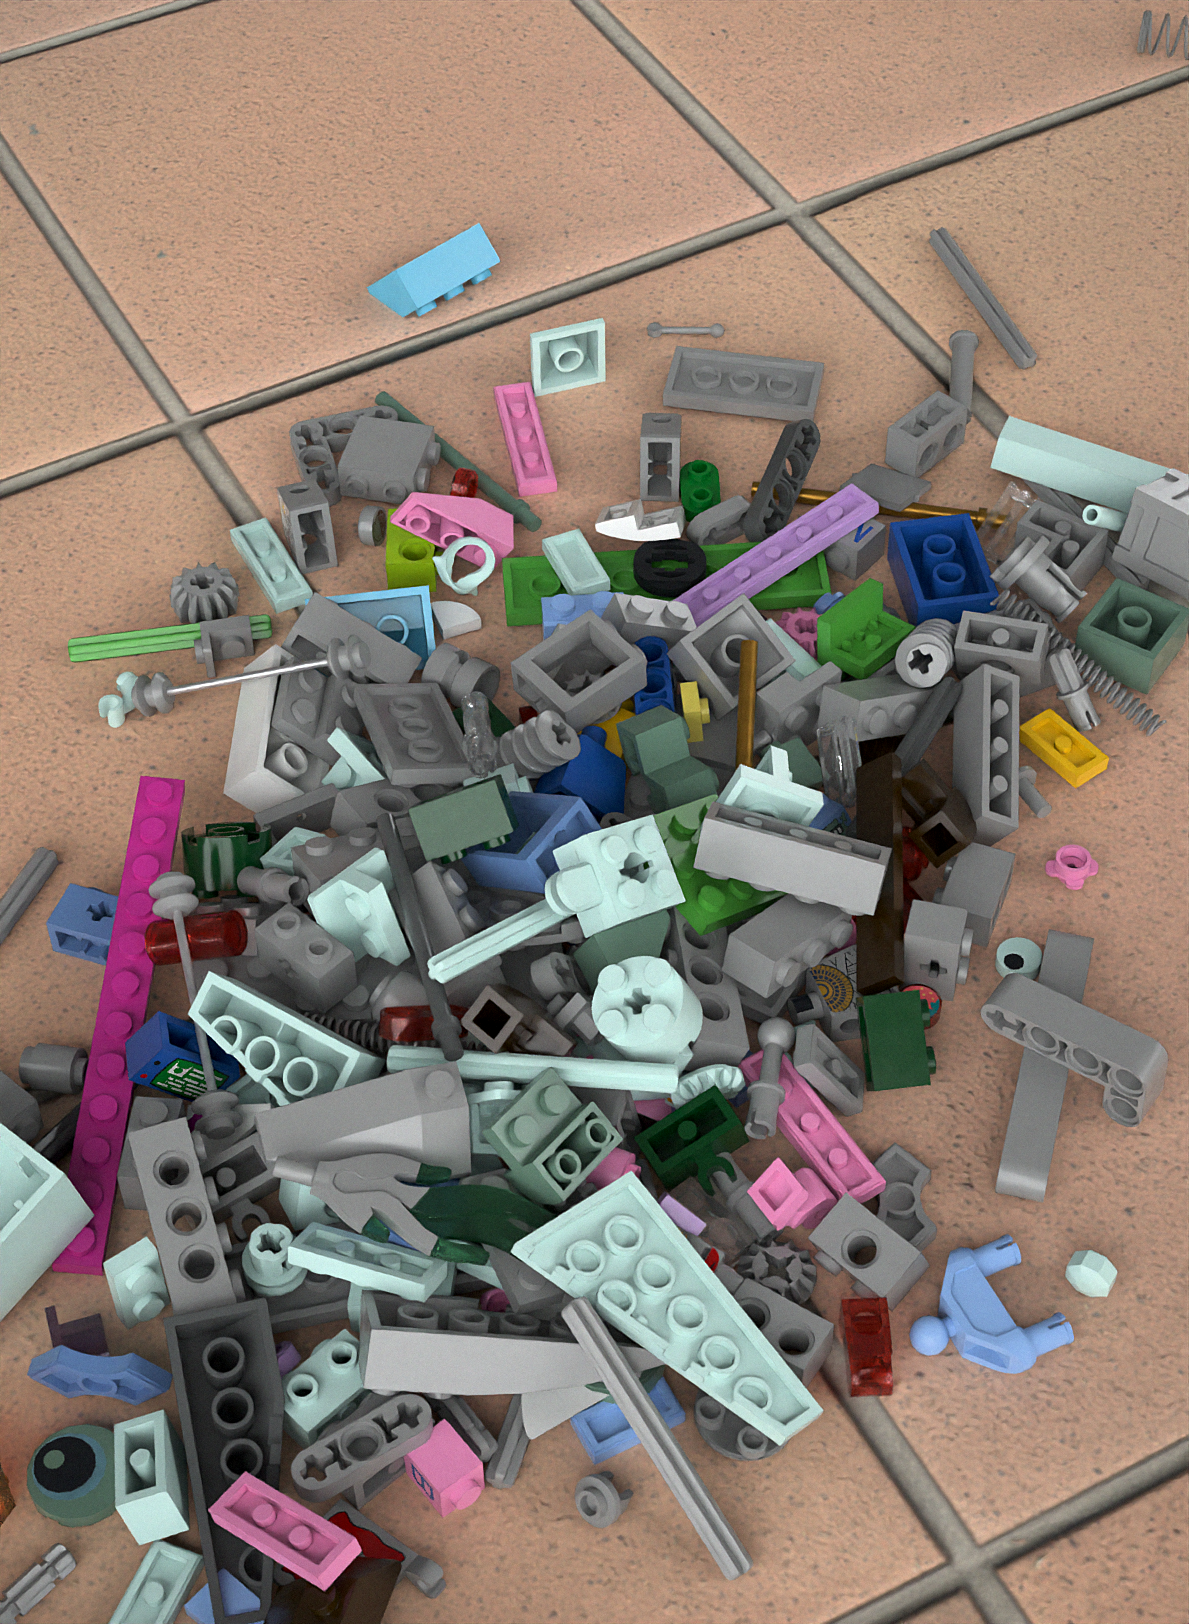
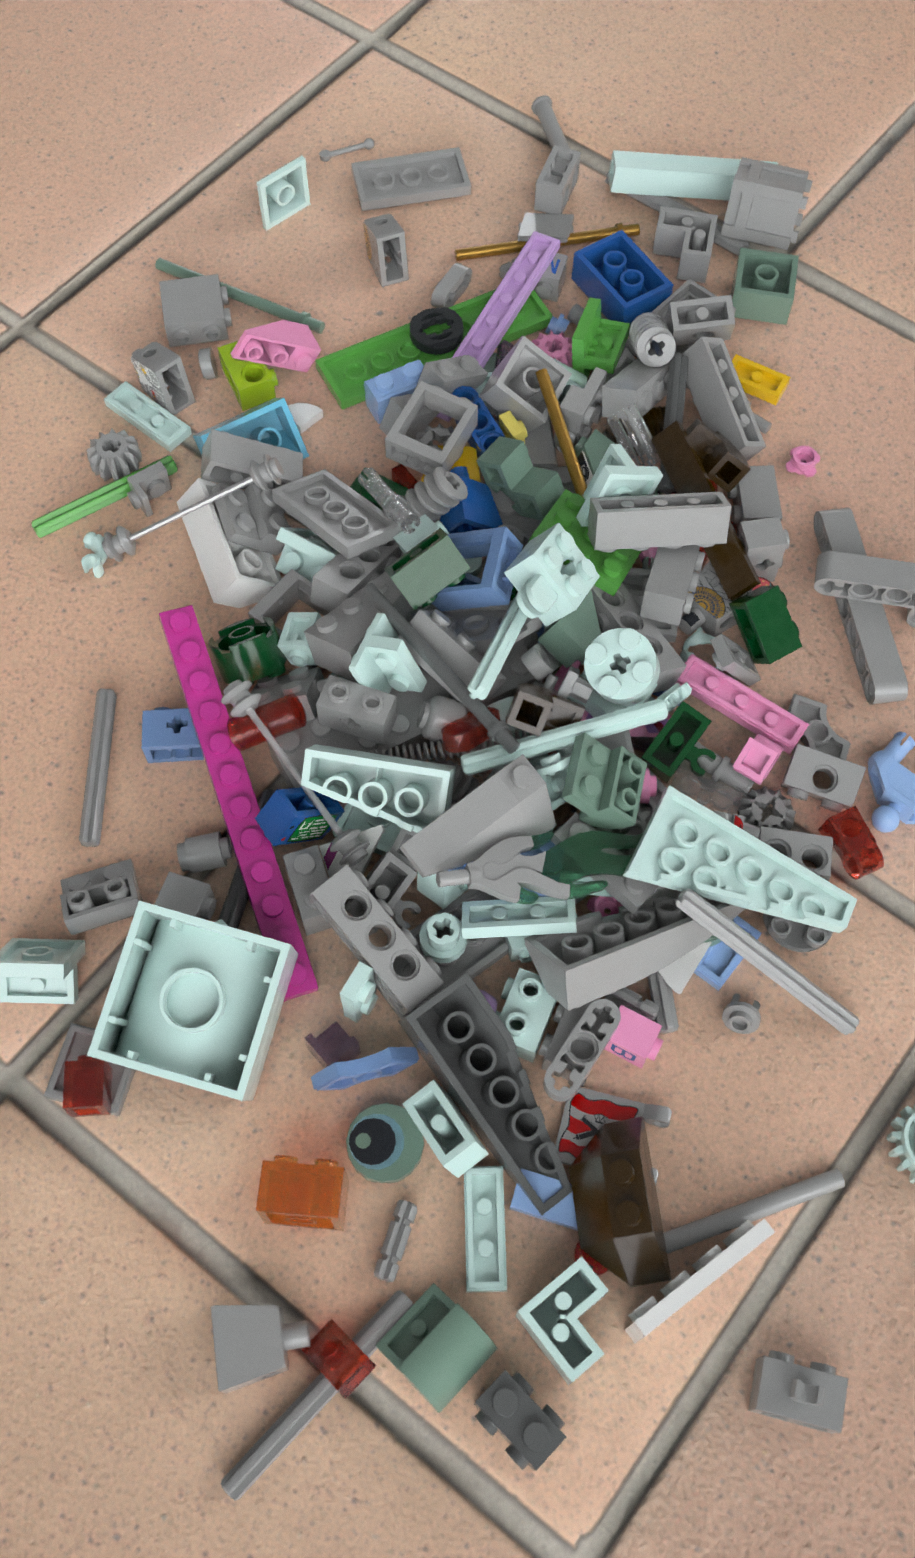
camera: 25 degrees left, 15 degrees up
bright pink plate [208,1471,362,1591] -> none
light grey pin [237,866,309,906] -> none
light grey beam [289,405,398,507] -> none
medium azure slope [367,223,501,317] -> none
light grey wheel [421,643,500,708] -> none
light aqua piece [432,536,495,596] -> none
clear red tile [450,467,478,498] -> none
bright pink tile [493,382,557,497] -> none
light aqua tile [542,529,610,595] -> none
white slope [595,499,686,541] -> none
lavender tile [657,1191,707,1237] -> none
green plate [680,460,721,522] -> none
dark grey beam [744,418,820,542] -> none
light grey pin [744,1017,795,1139] -> none
light grey axle [929,227,1037,370] -> none
clear tile [977,481,1045,565] -> none
light grey piece [989,535,1087,623] -> none
light grey piece [990,589,1166,736] -> none
light aqua tile [995,937,1042,980] -> none
light grey axle [1046,648,1101,732] -> none
light aqua piece [1082,505,1128,533] -> none

